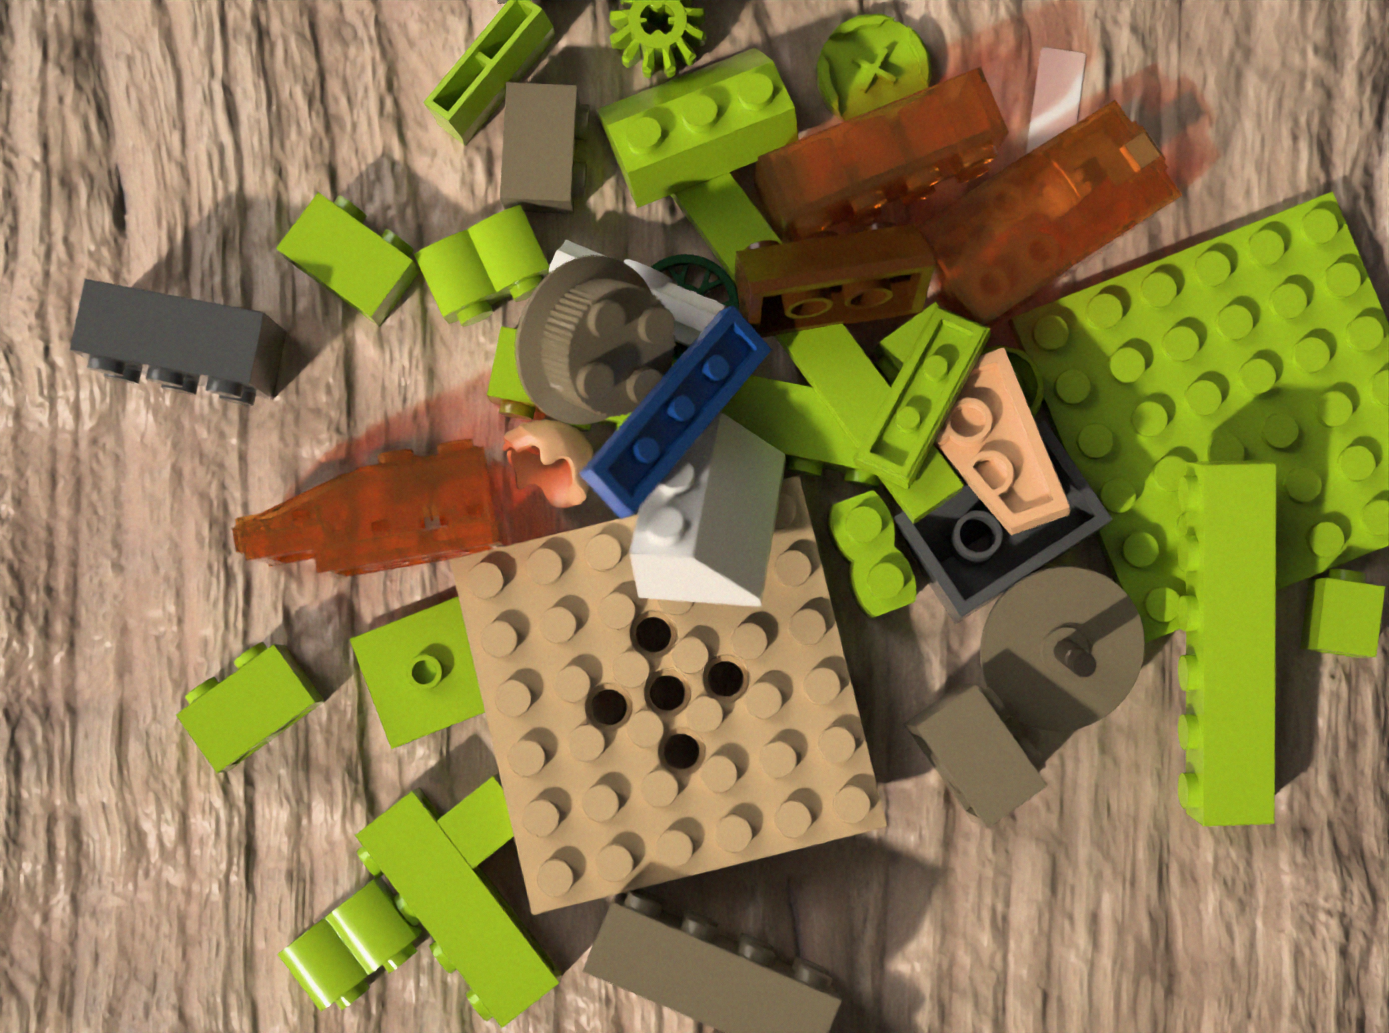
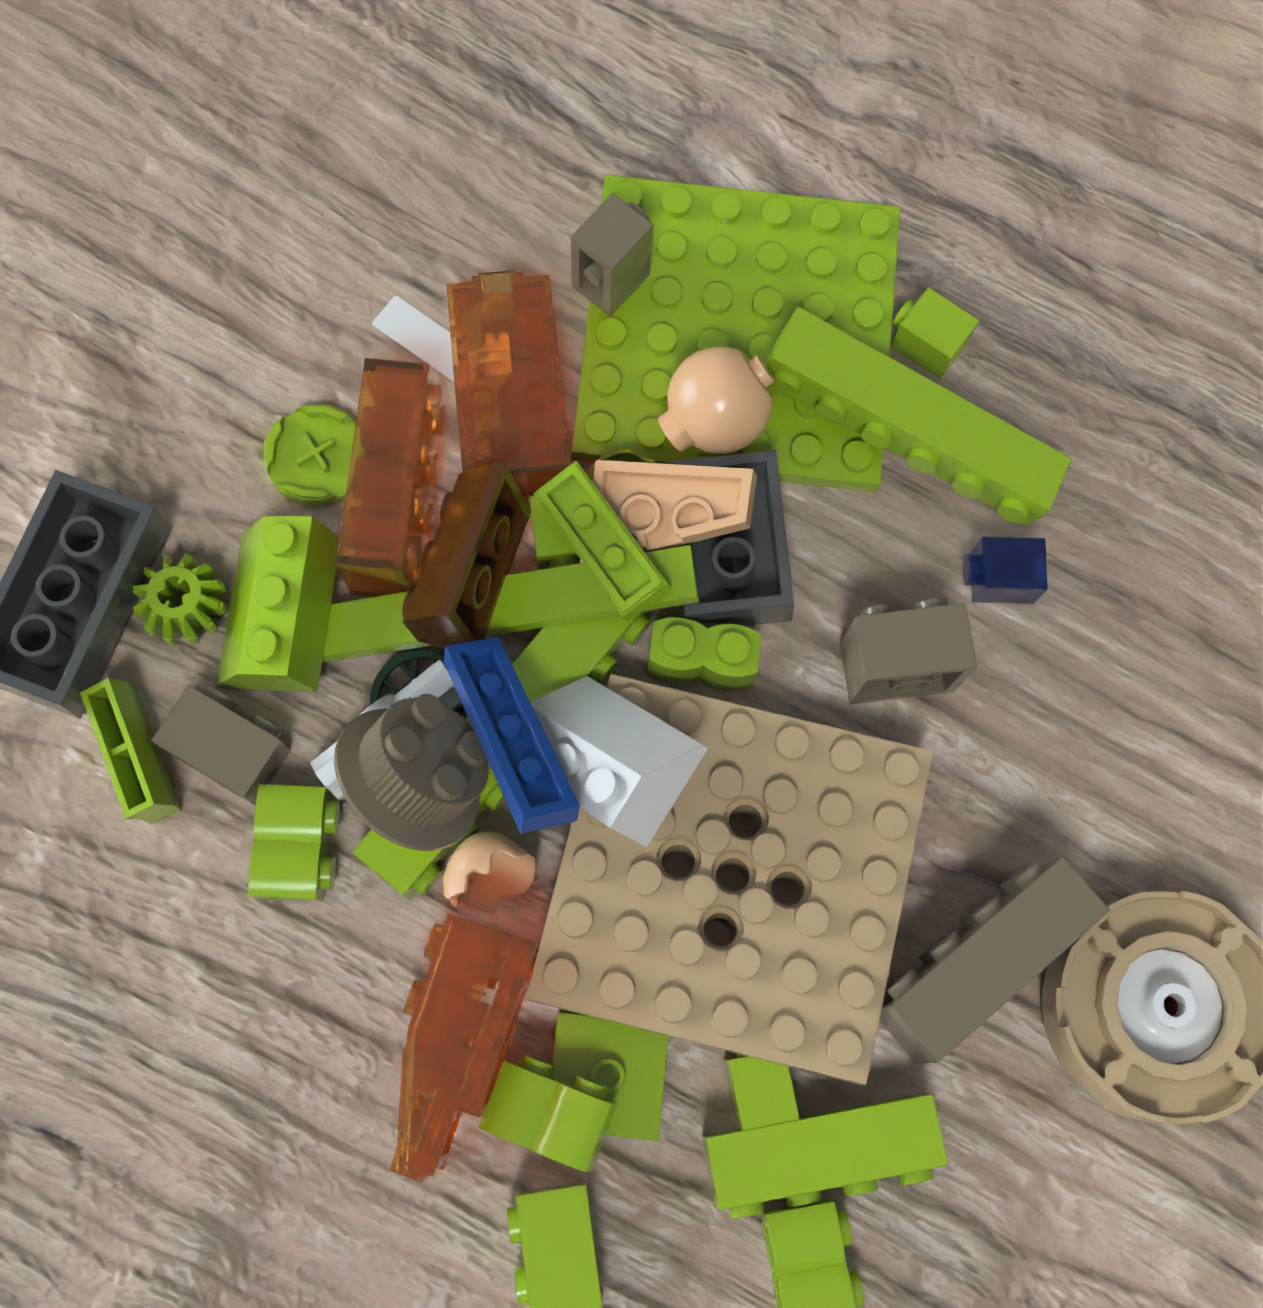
camera: 65 degrees left, 10 degrees down
dark grey brick [70,279,287,406] -> none
lime brick [276,192,420,327] -> none
dark tan piece [980,566,1145,731] -> none
none -> lime brick [479,1054,618,1173]
none -> dark tan brick [571,193,654,317]
none -> light nougat brick [658,346,775,454]
none -> clear blue brick [963,537,1048,604]

